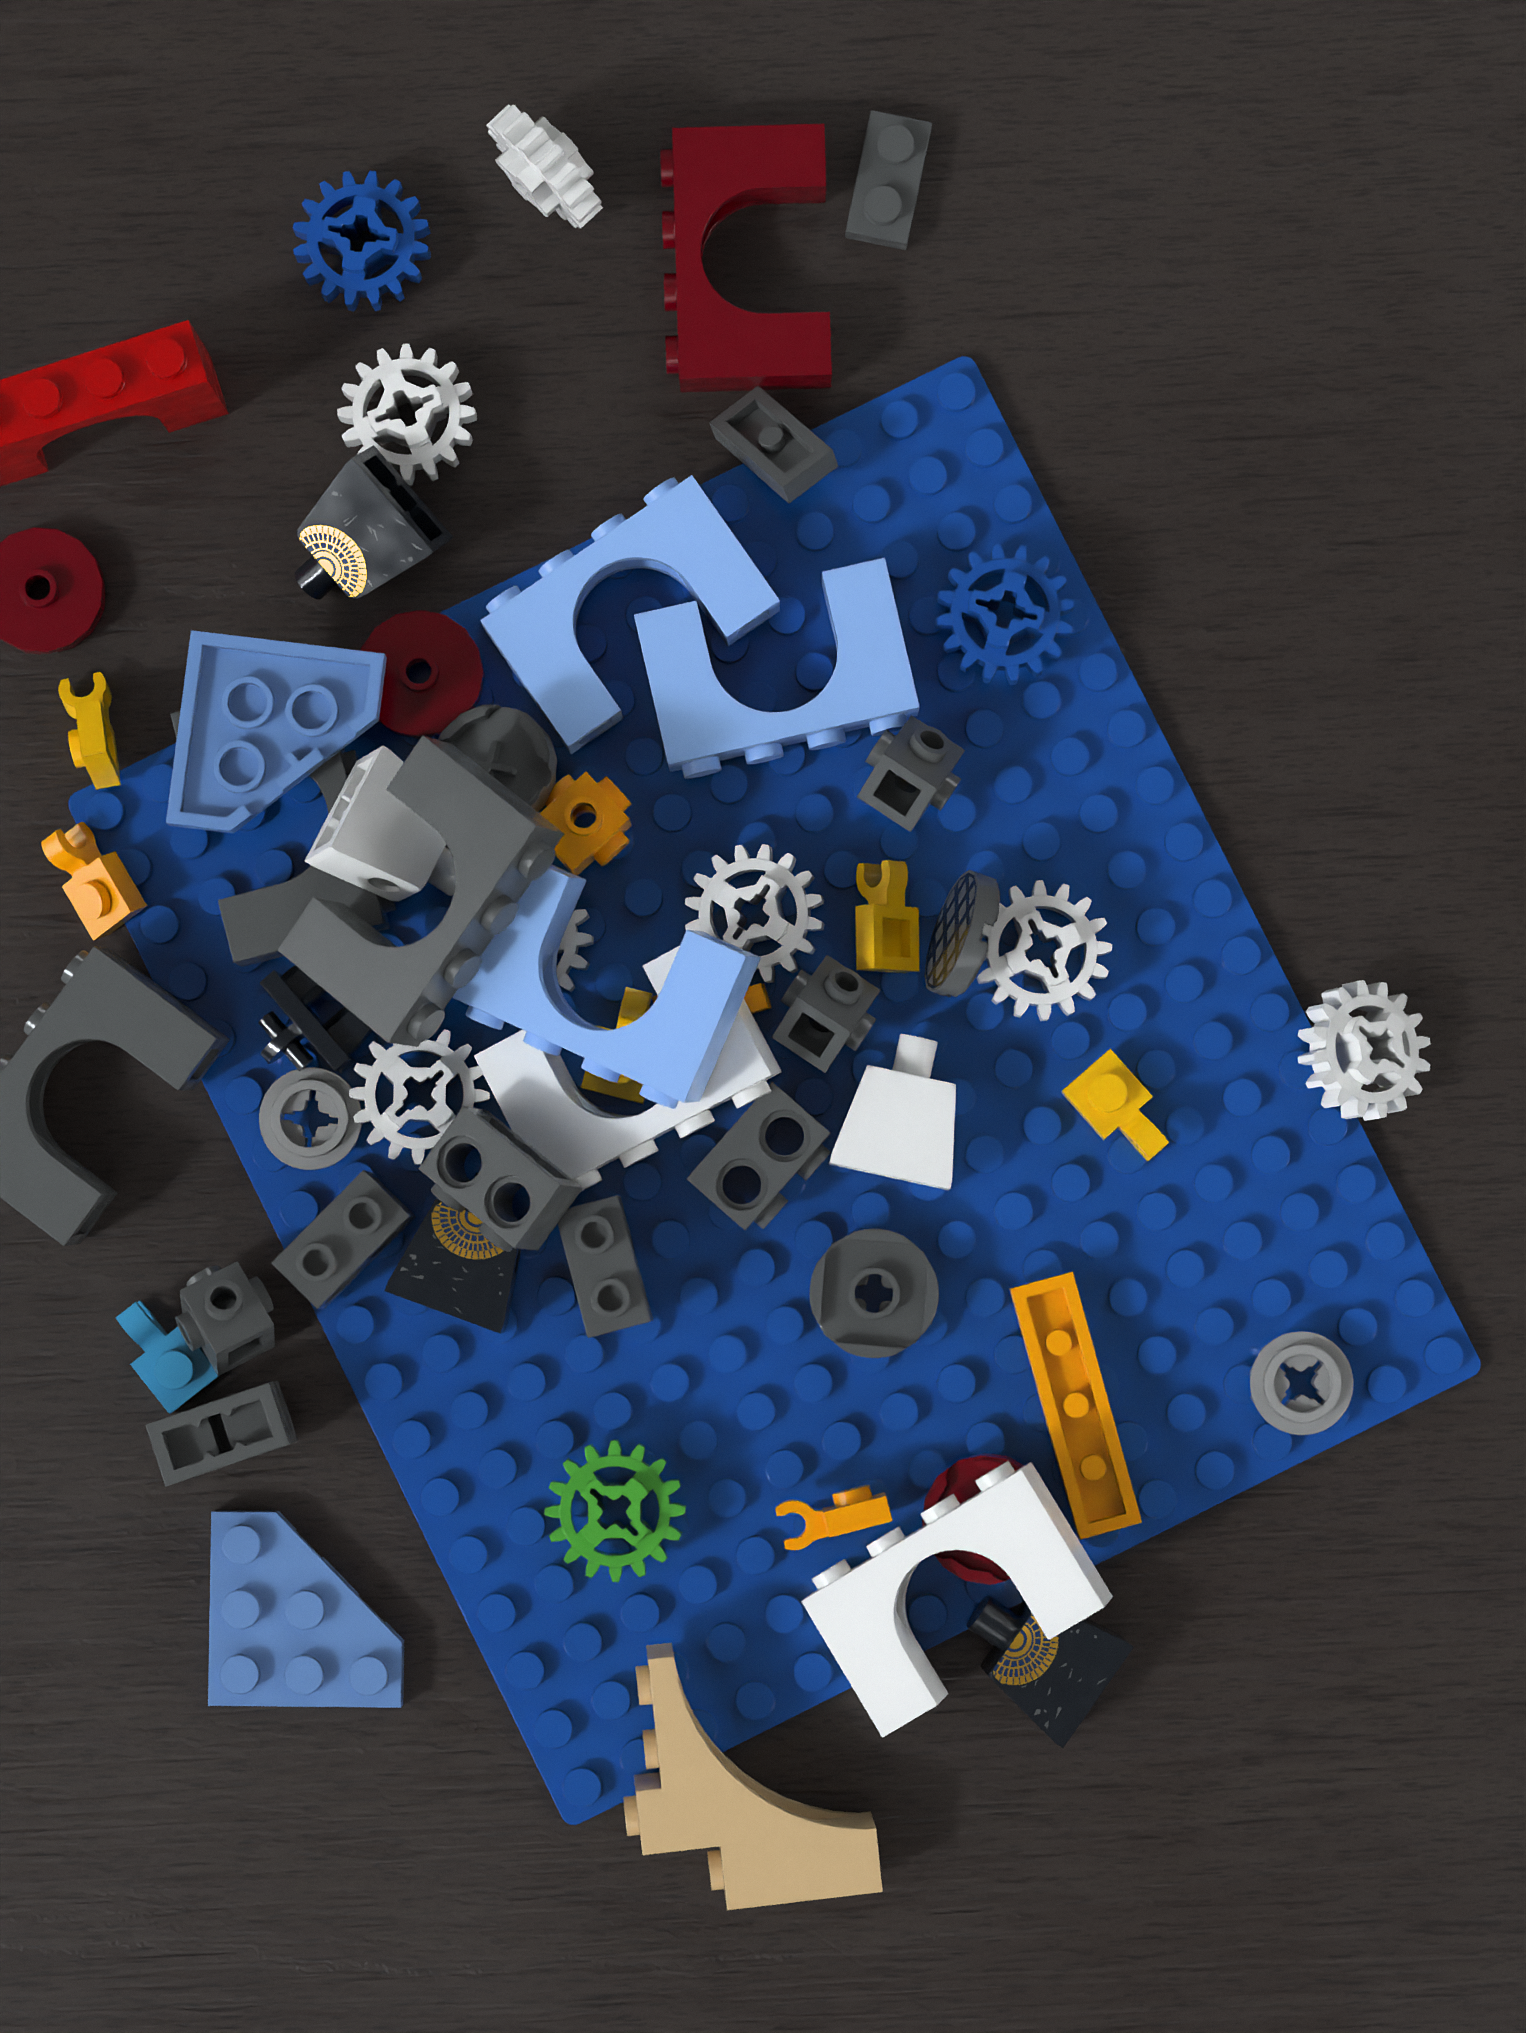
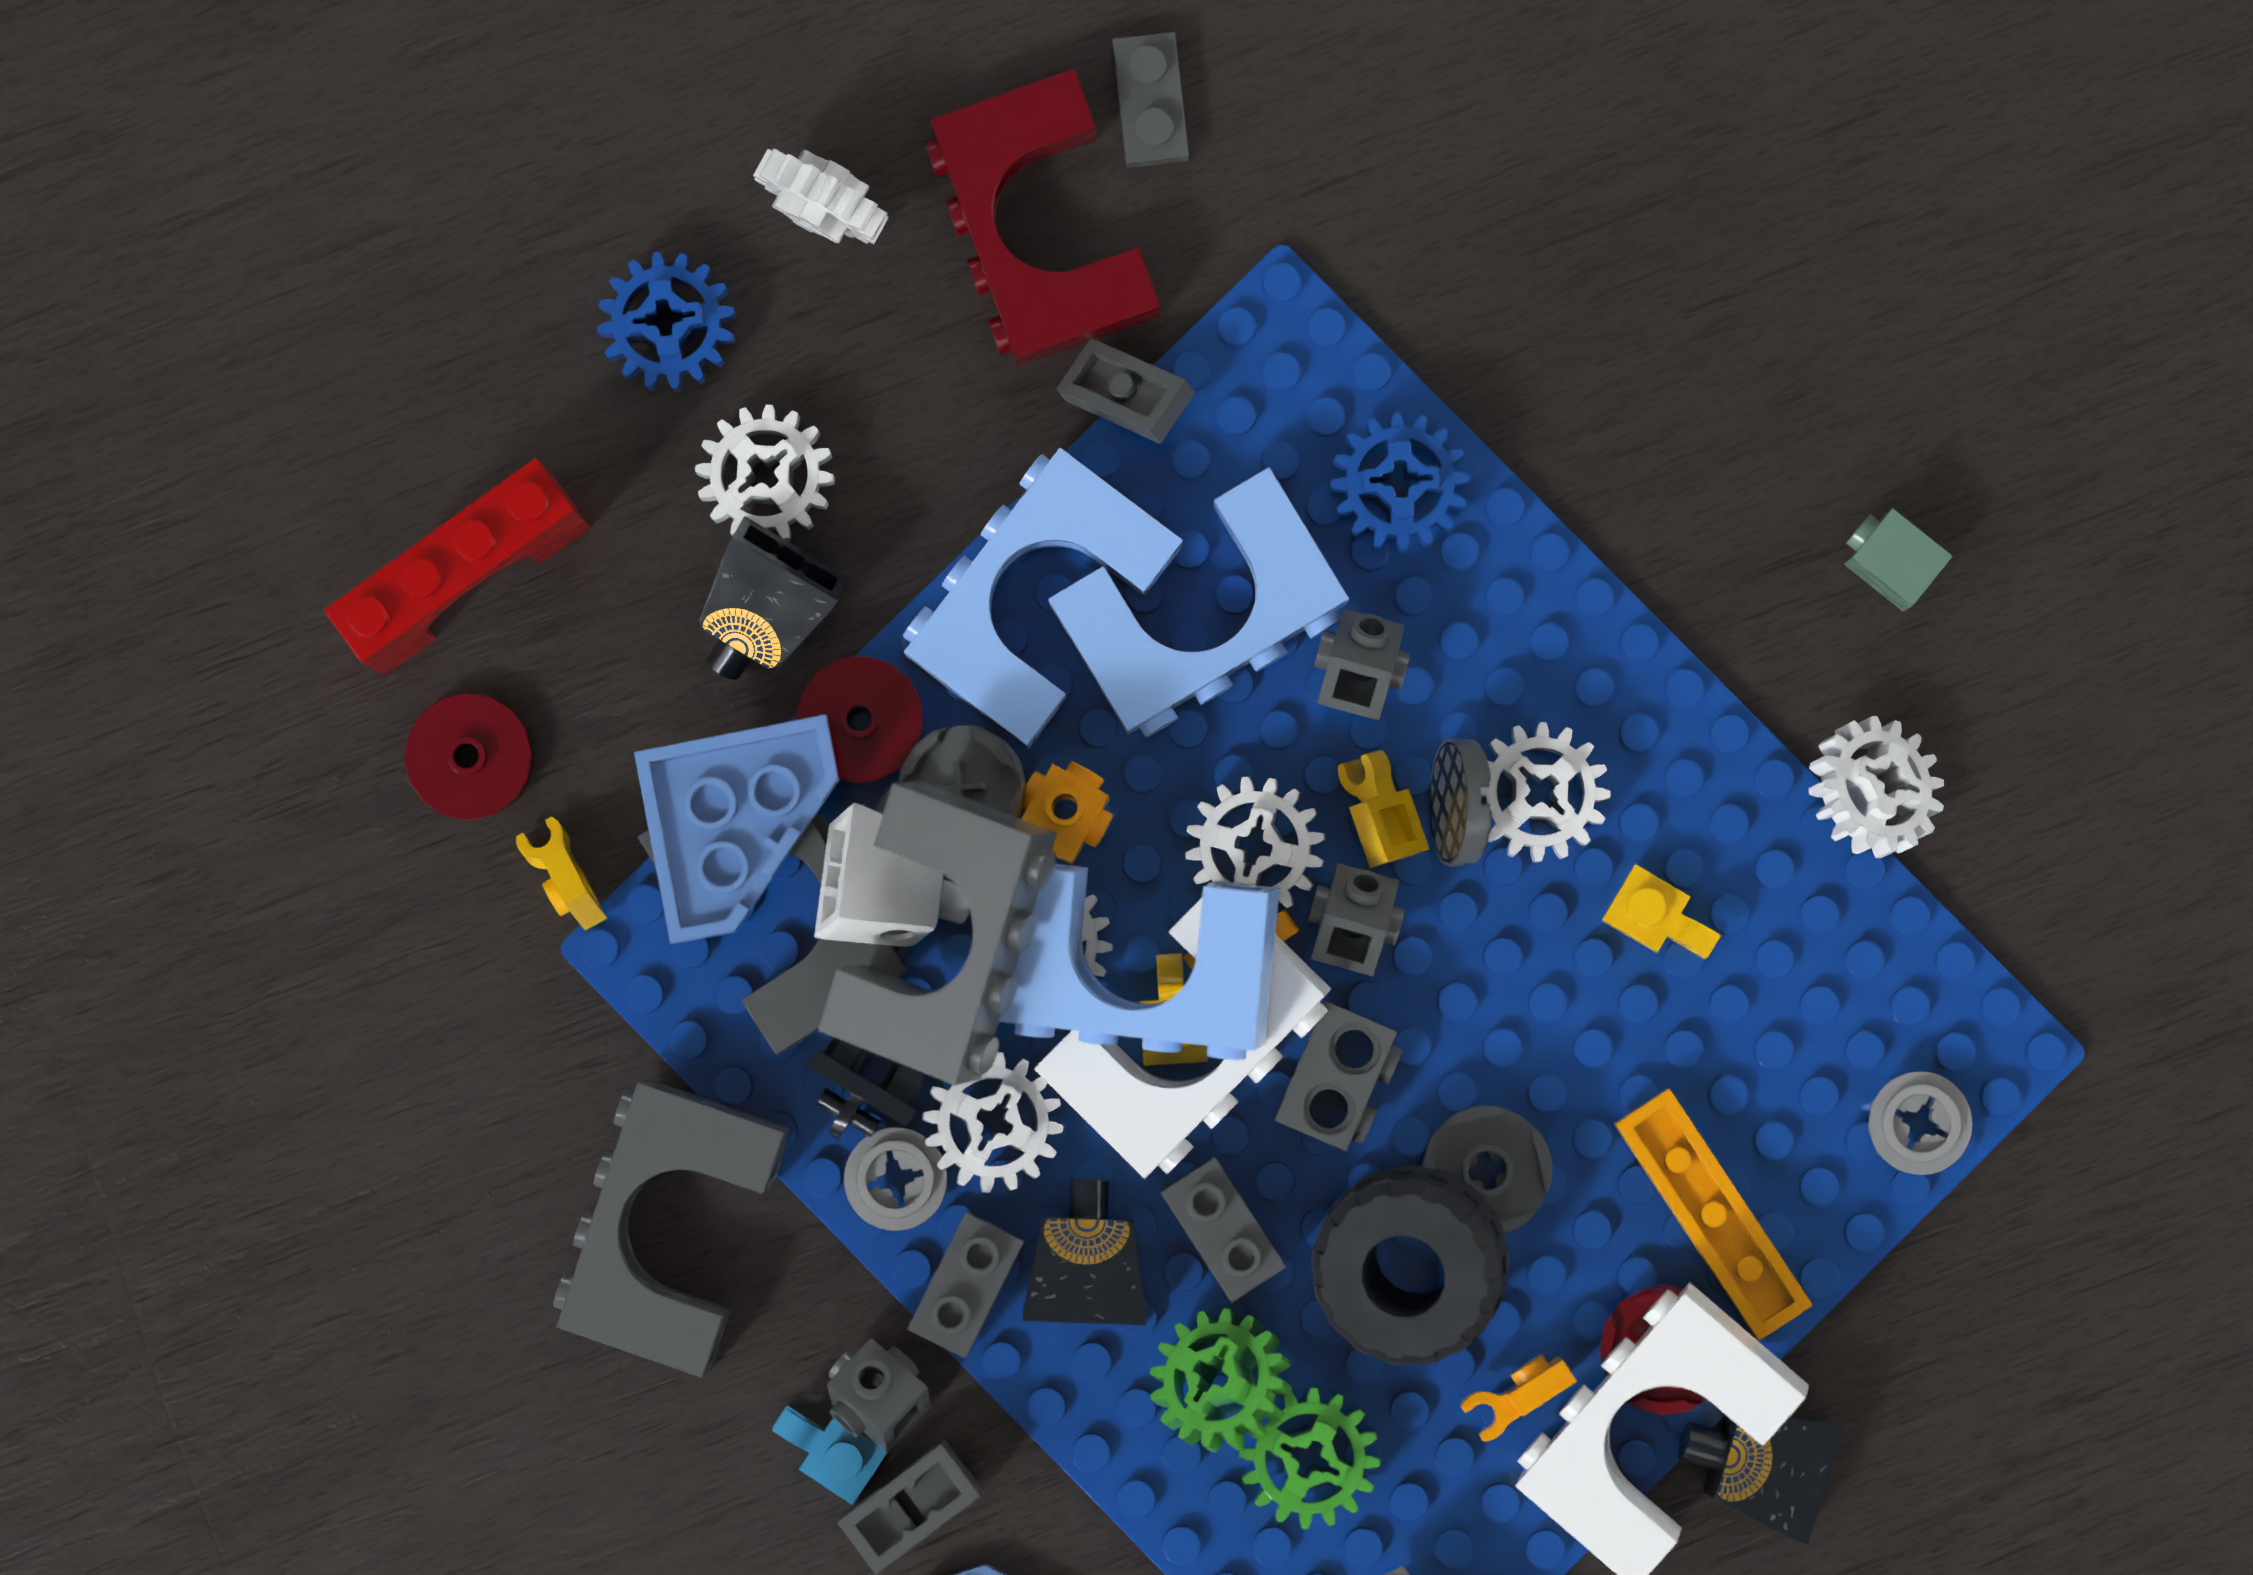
camera: 15 degrees left, 0 degrees up
light orange plate [41,822,147,941] -> none
dark grey brick [418,1106,583,1252] -> none
white torso [829,1034,956,1190] -> none
none -> bright green gear [1150,1308,1292,1453]
none -> black tyre [1311,1165,1510,1366]
none -> sand green brick [1844,508,1953,612]

